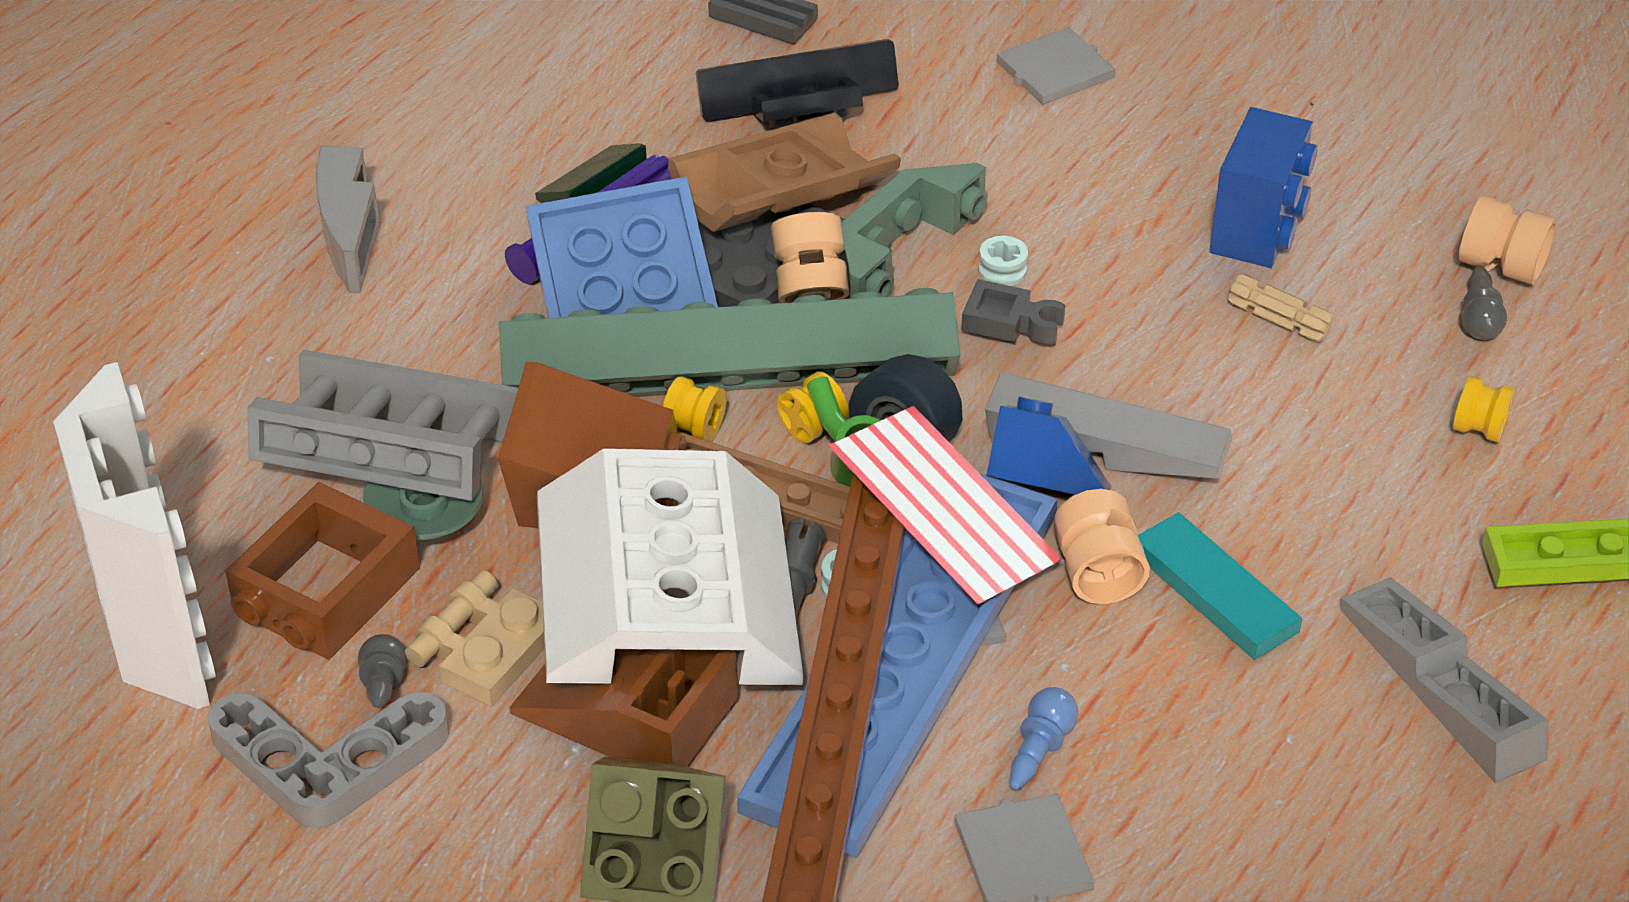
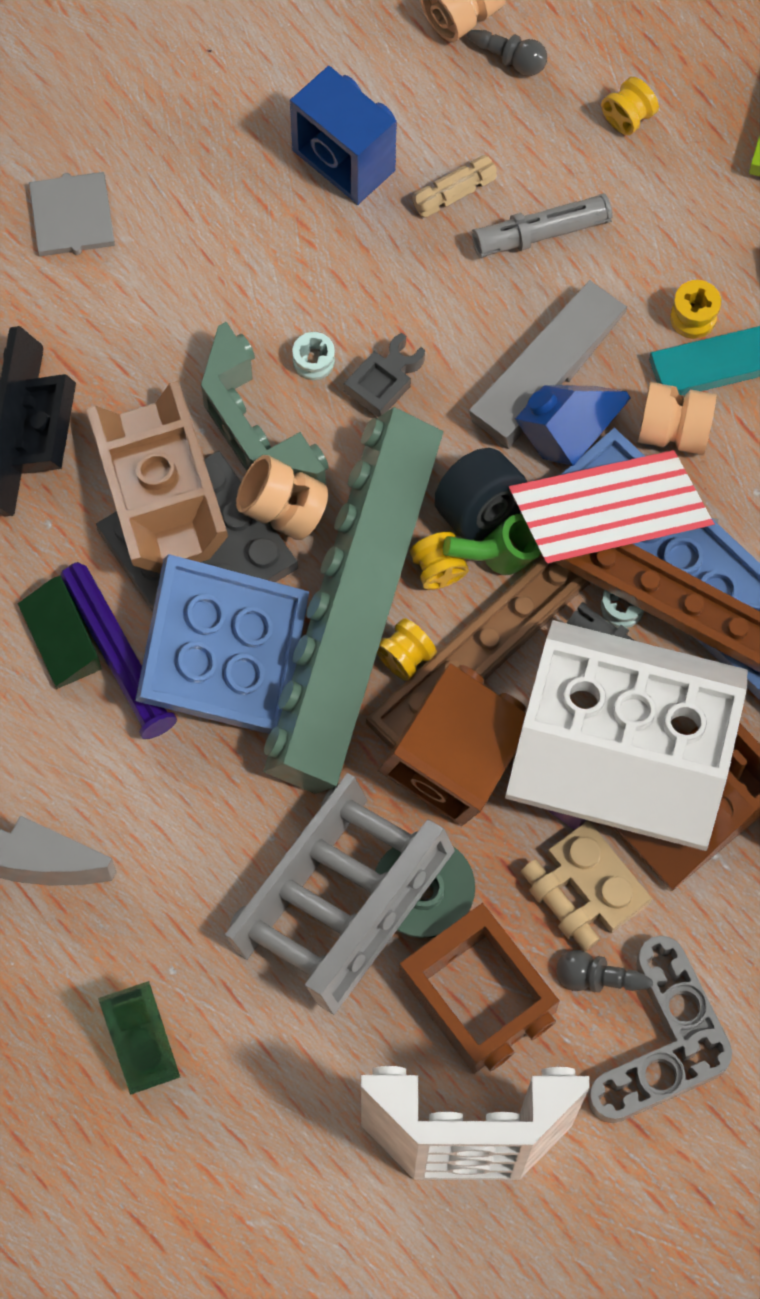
camera: 70 degrees left, 25 degrees up
none -> clear green slope [98,981,181,1095]
none -> light grey pin [472,193,613,258]
none -> yellow wheel [670,280,722,339]

